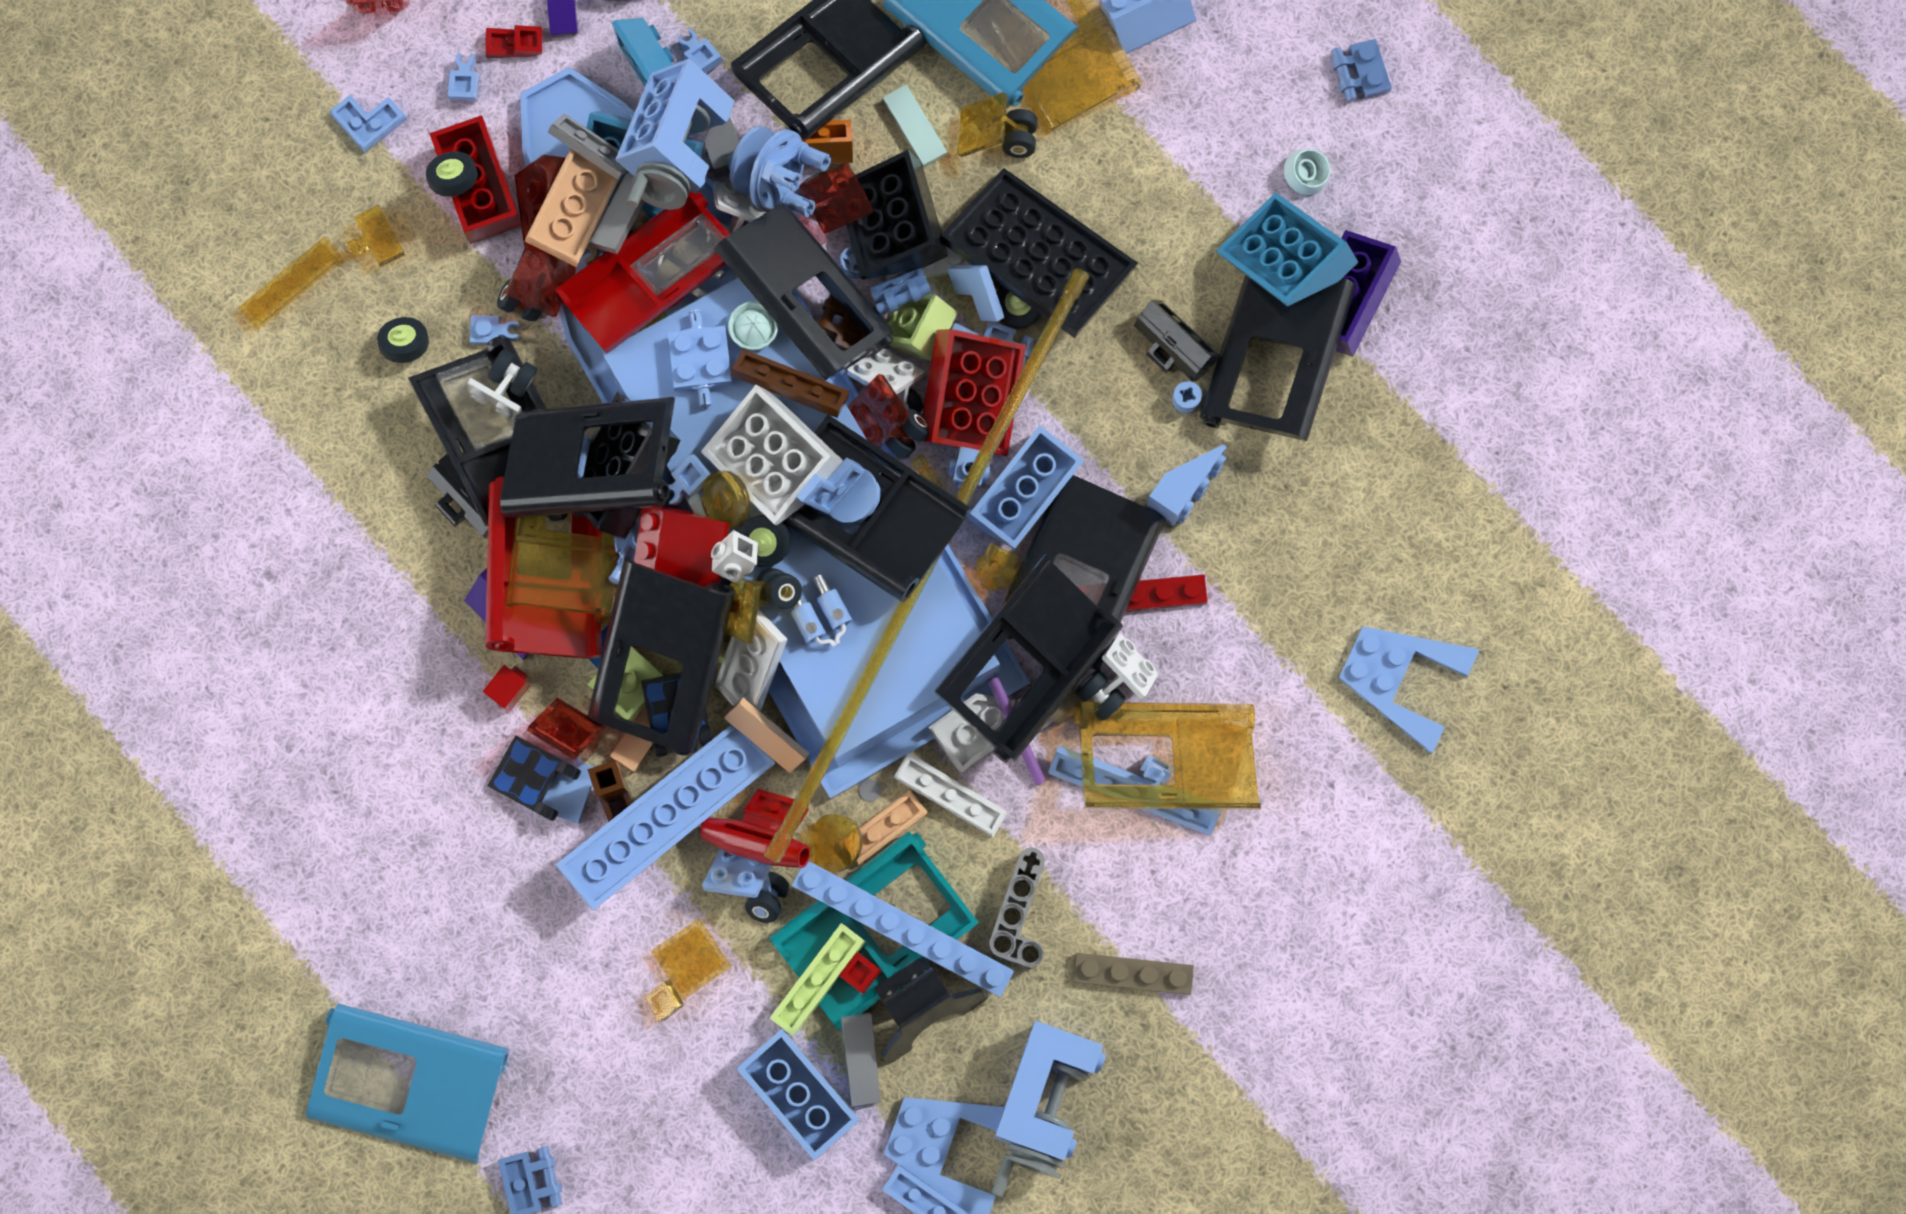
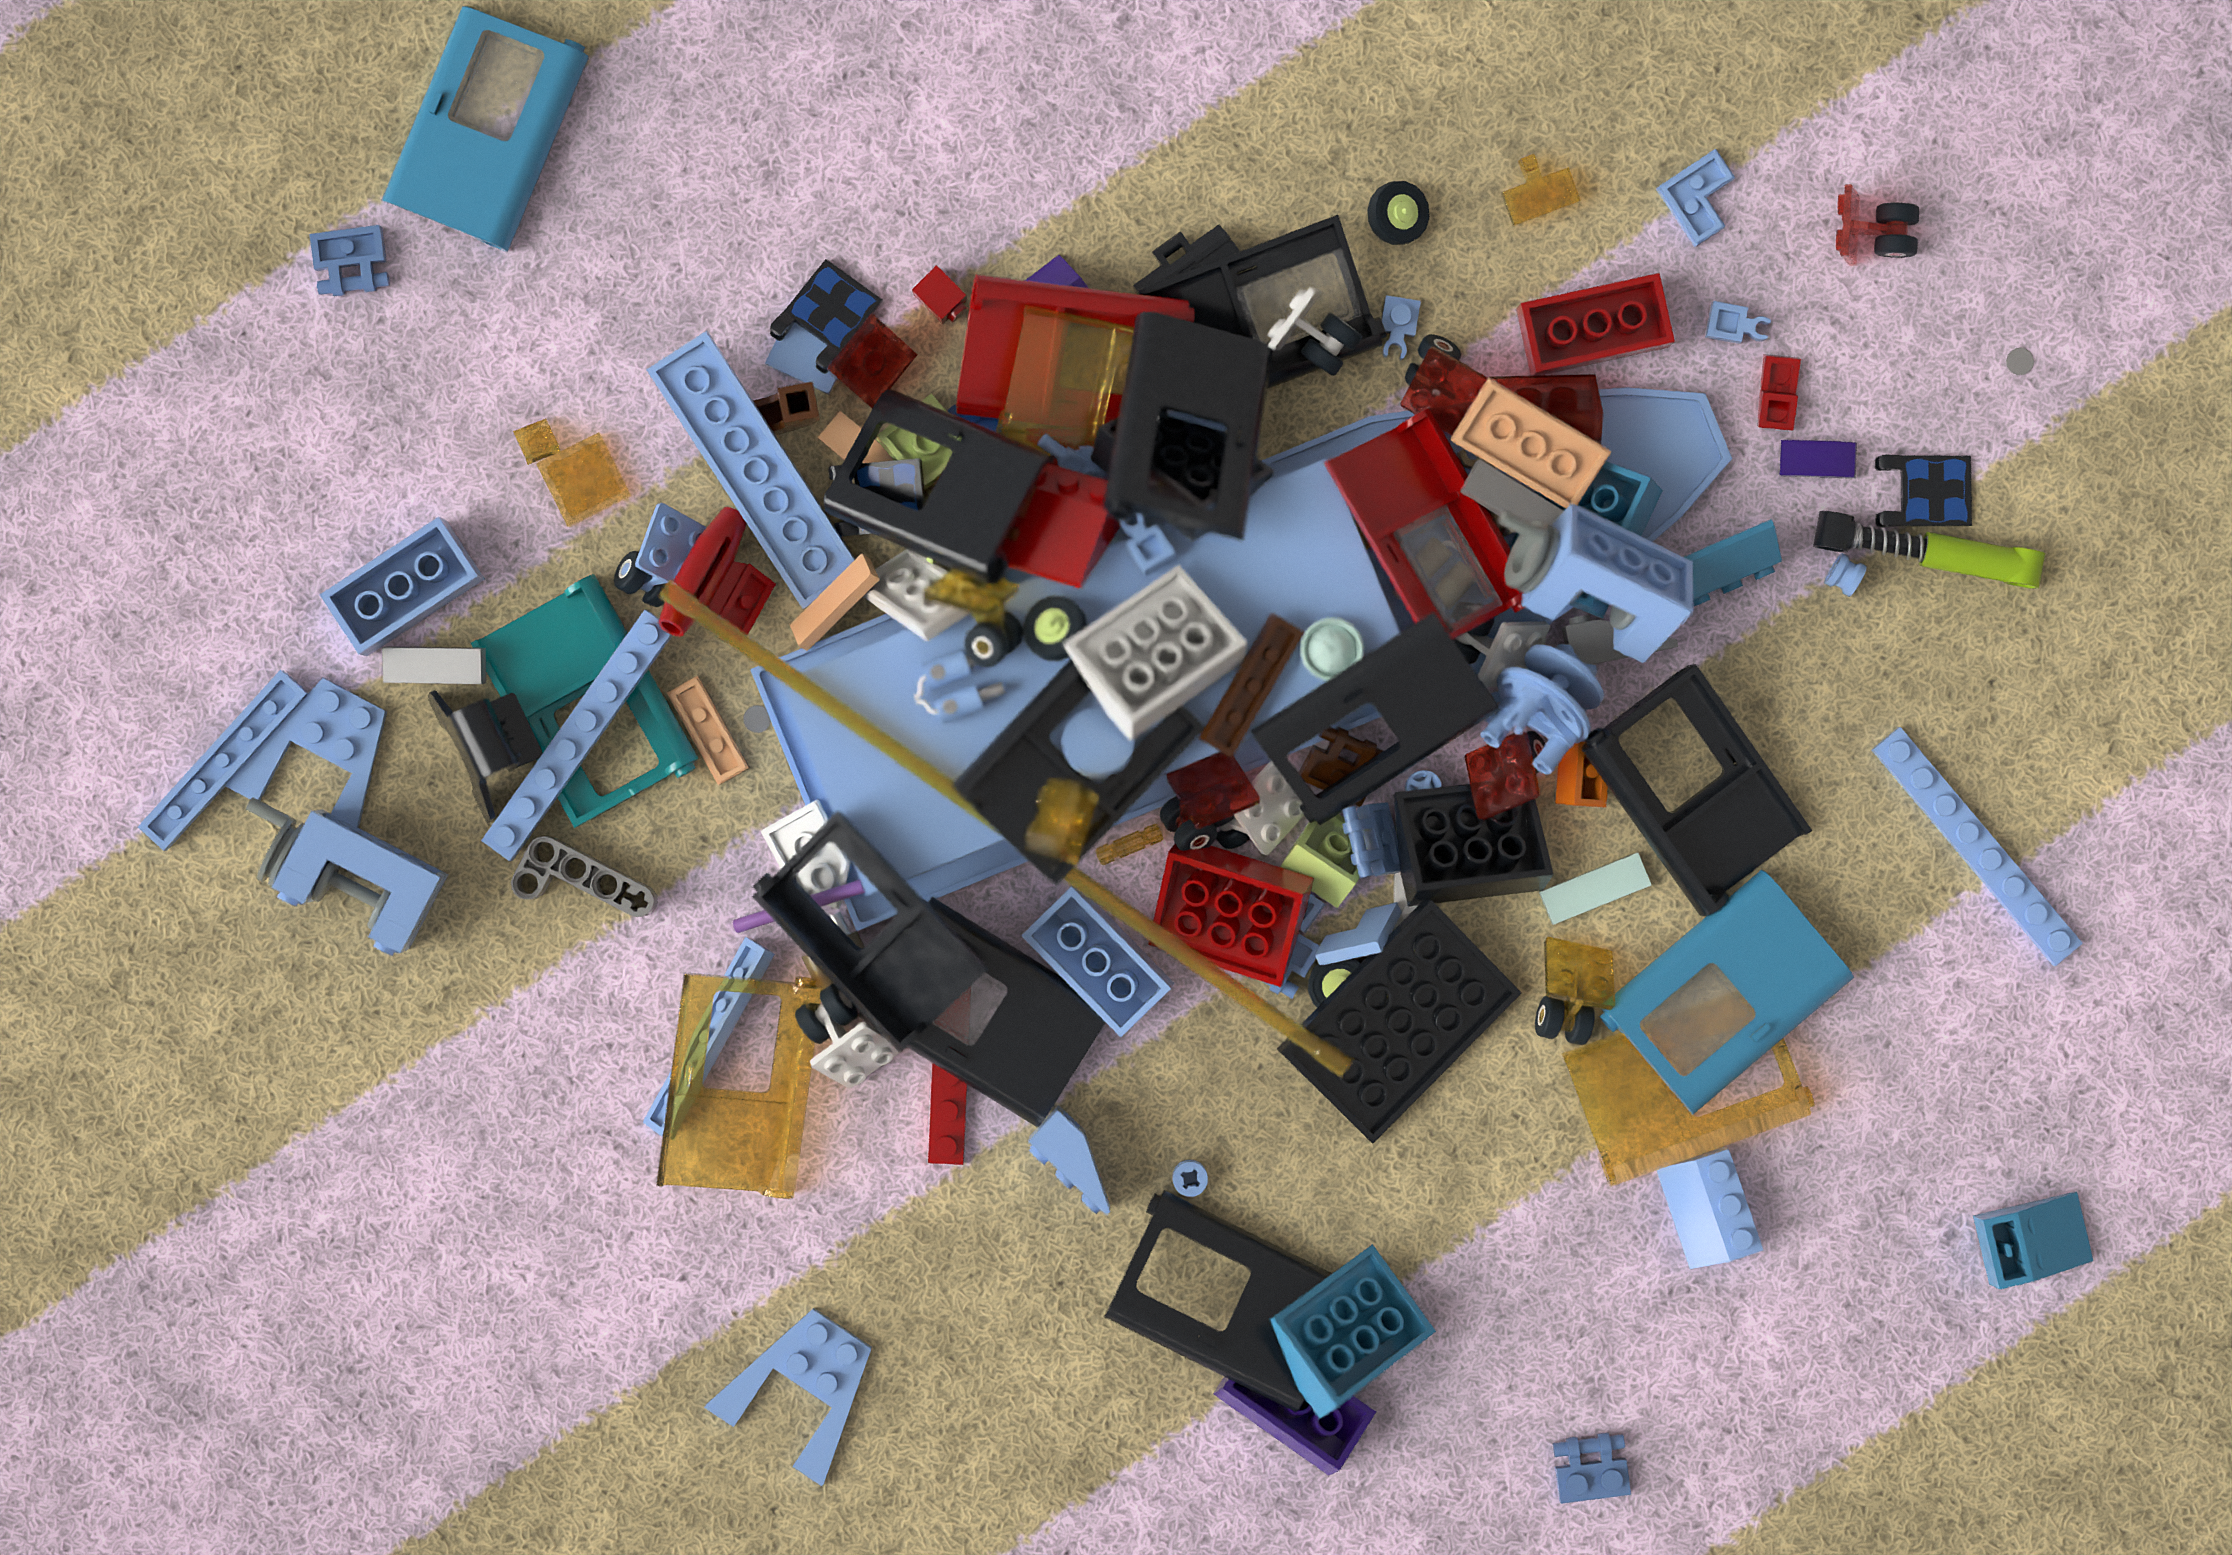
camera: 95 degrees right, 10 degrees up
clear yellow plate [238,236,344,330] -> none
black wheel [426,152,478,197] -> none
light grey tile [548,114,628,180] -> none
light blue plate [668,310,732,408] -> none
light blue plate [678,29,723,74] -> none
clear yellow tile [701,470,750,529] -> none
white brick [711,530,758,583] -> none
yellowish green plate [770,923,866,1036] -> none
light blue tile [796,458,865,514] -> none
clear yellow tile [805,814,863,873] -> none
red plate [839,952,882,995] -> none
white tile [893,752,1008,837] -> none
light blue brick [948,446,990,492] -> none
clear yellow brick [975,543,1019,592] -> none
dark tan plate [1074,953,1194,995] -> none
black piece [1134,300,1220,382] -> none
light blue plate [1140,754,1174,785] -> none
light aqua hat [1284,149,1330,195] -> none
none -> clear yellow slope [1026,779,1099,866]

